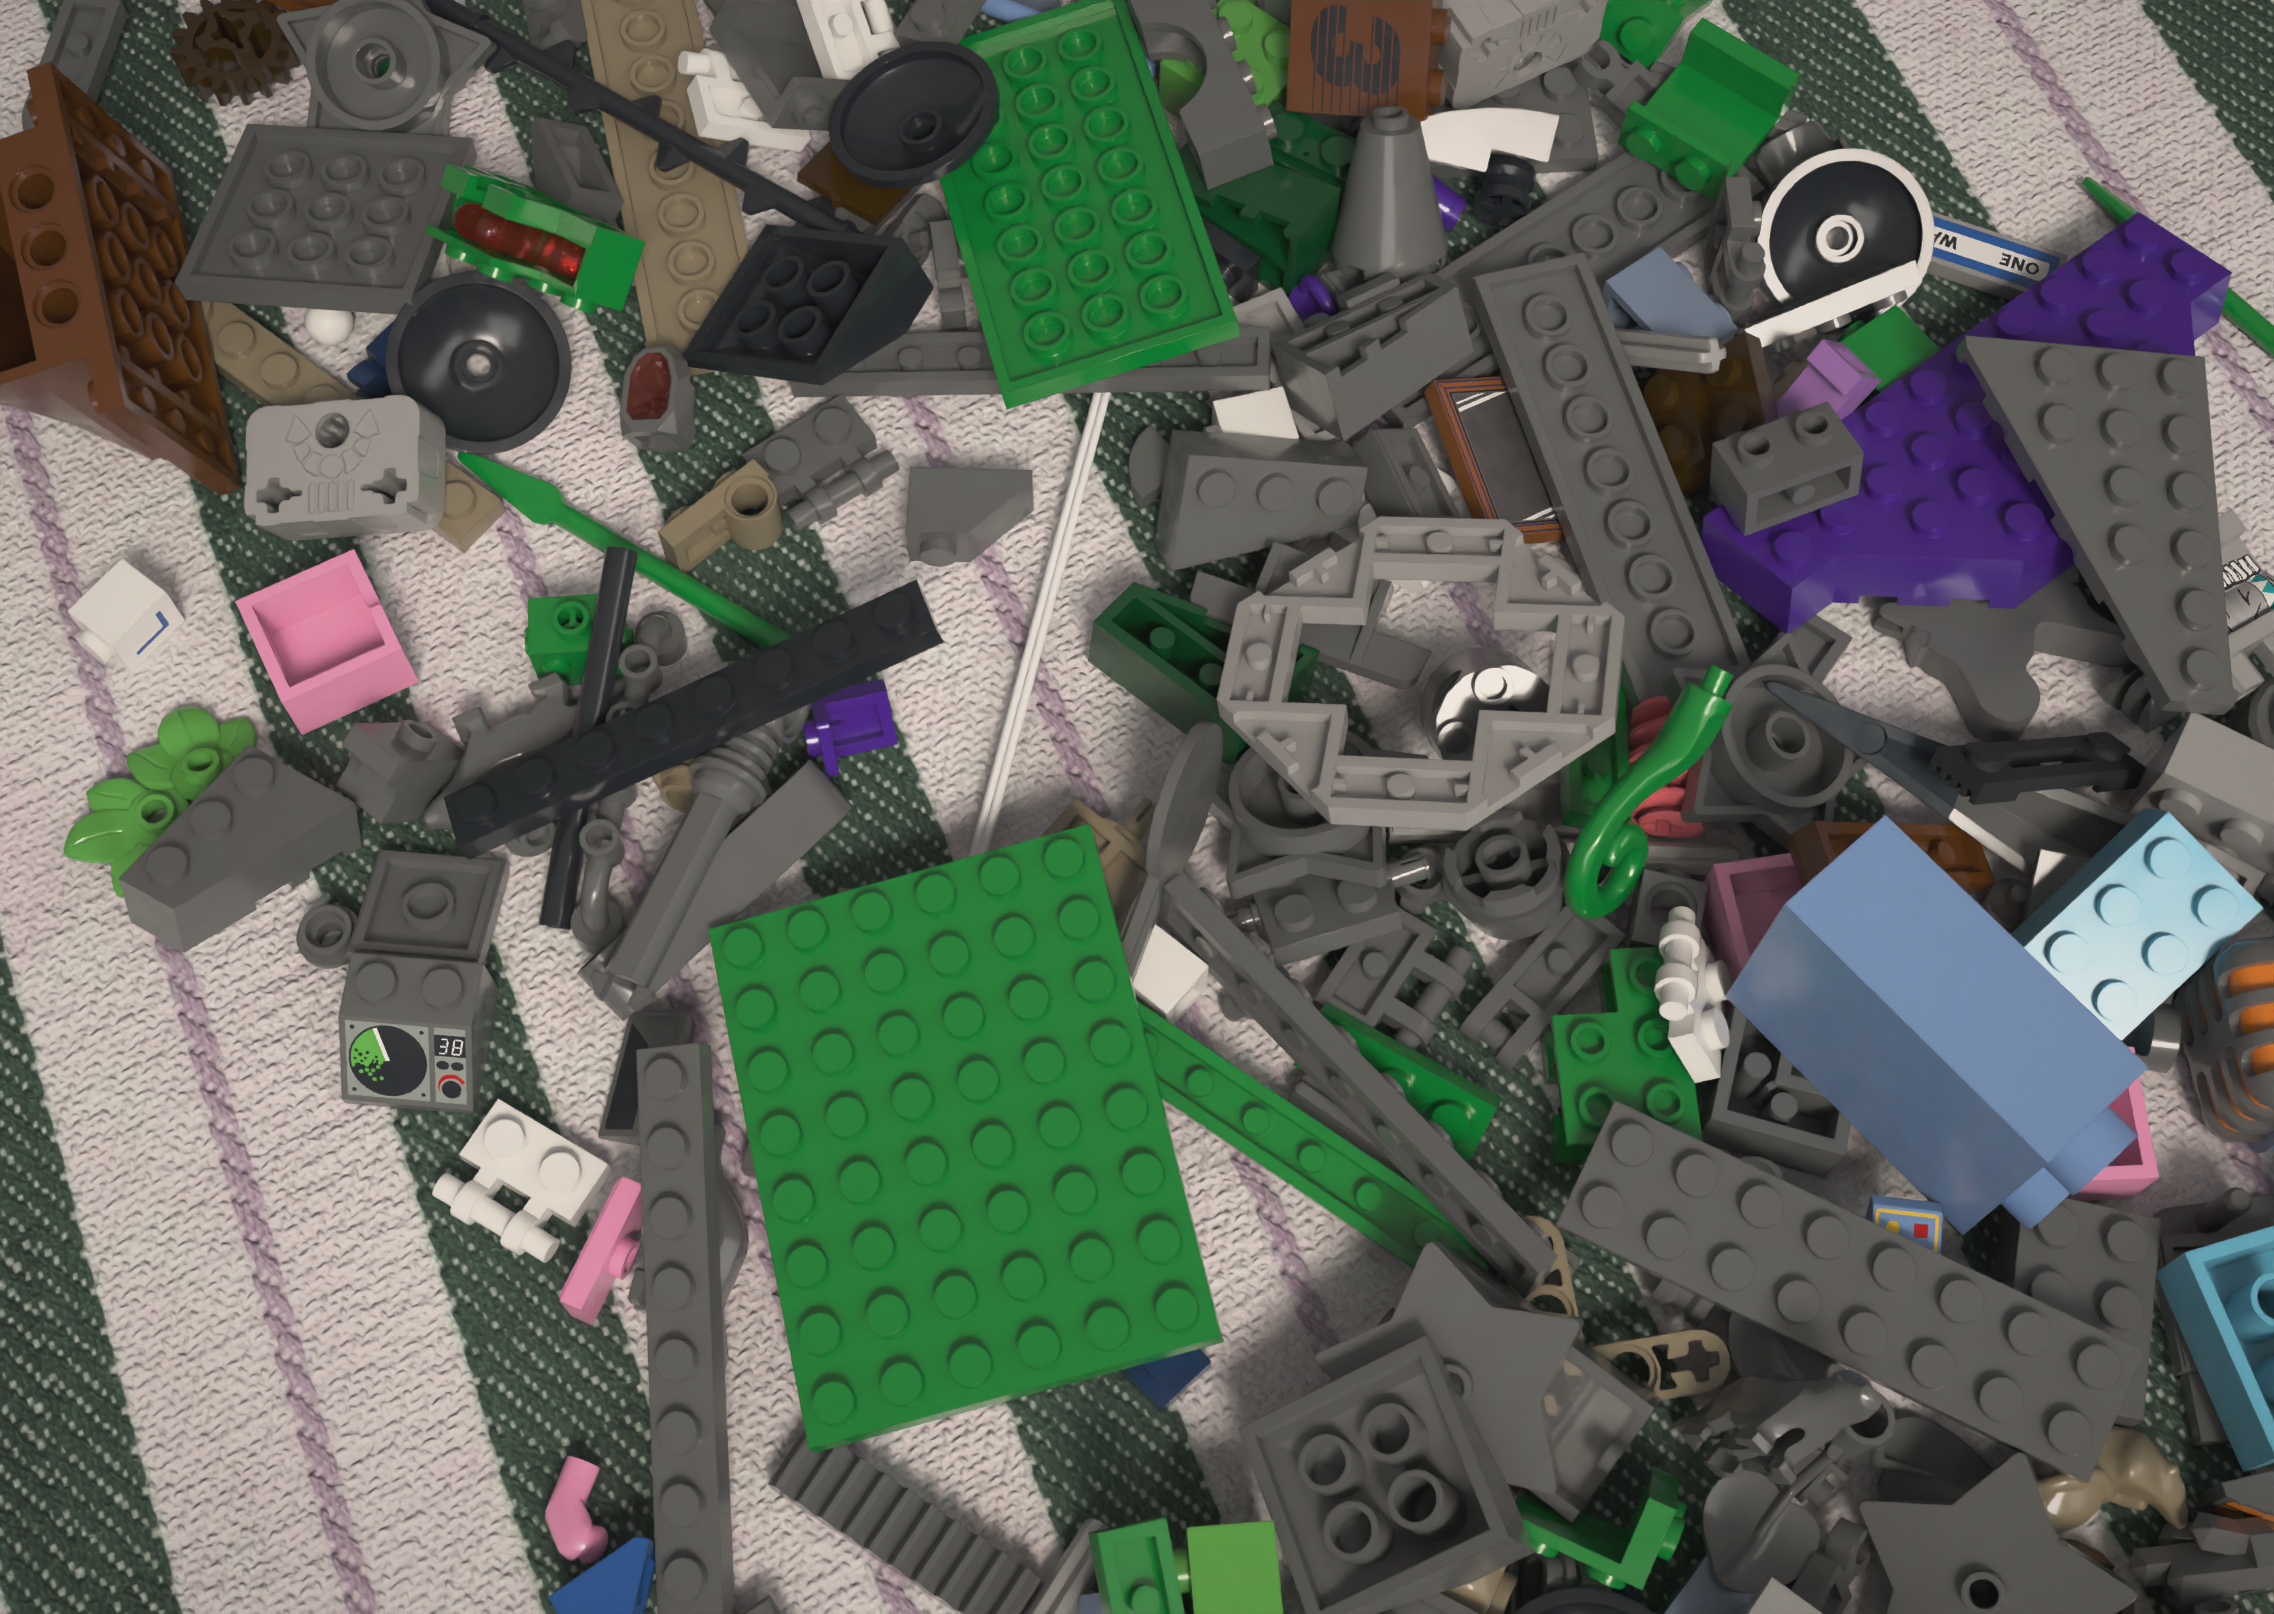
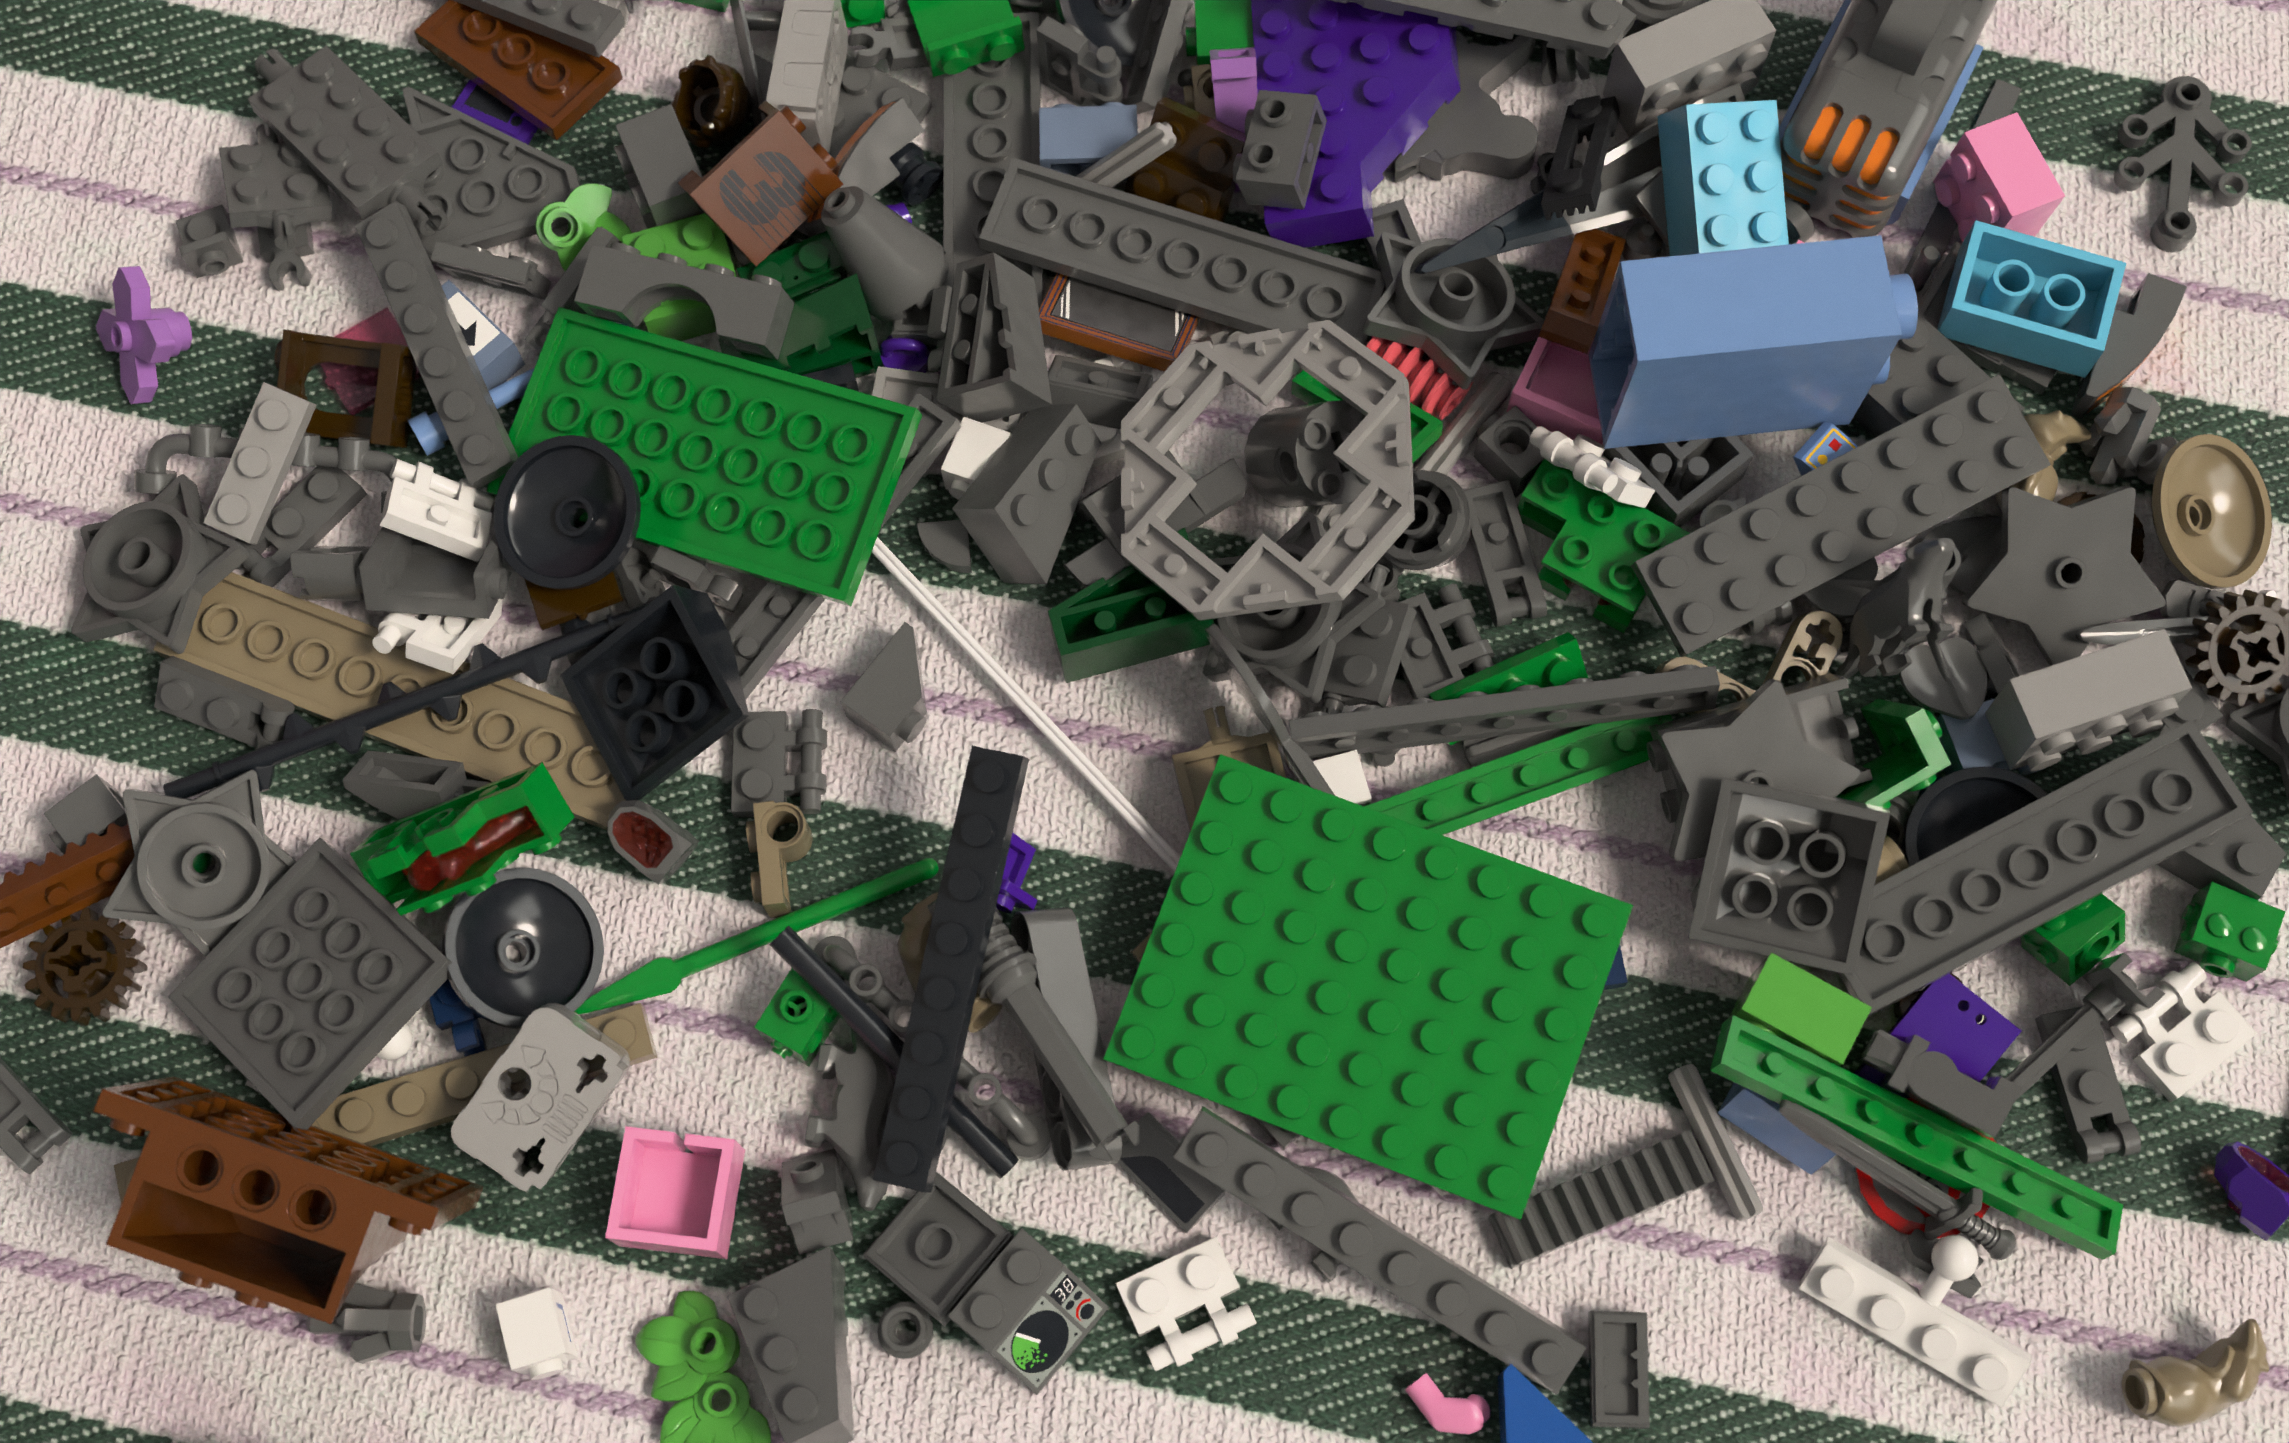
camera: 50 degrees left, 5 degrees up
bright pink plate [559,1176,643,1325] -> none
green plant [1564,664,1734,920] -> none
none -> dark grey rock [305,1283,427,1364]

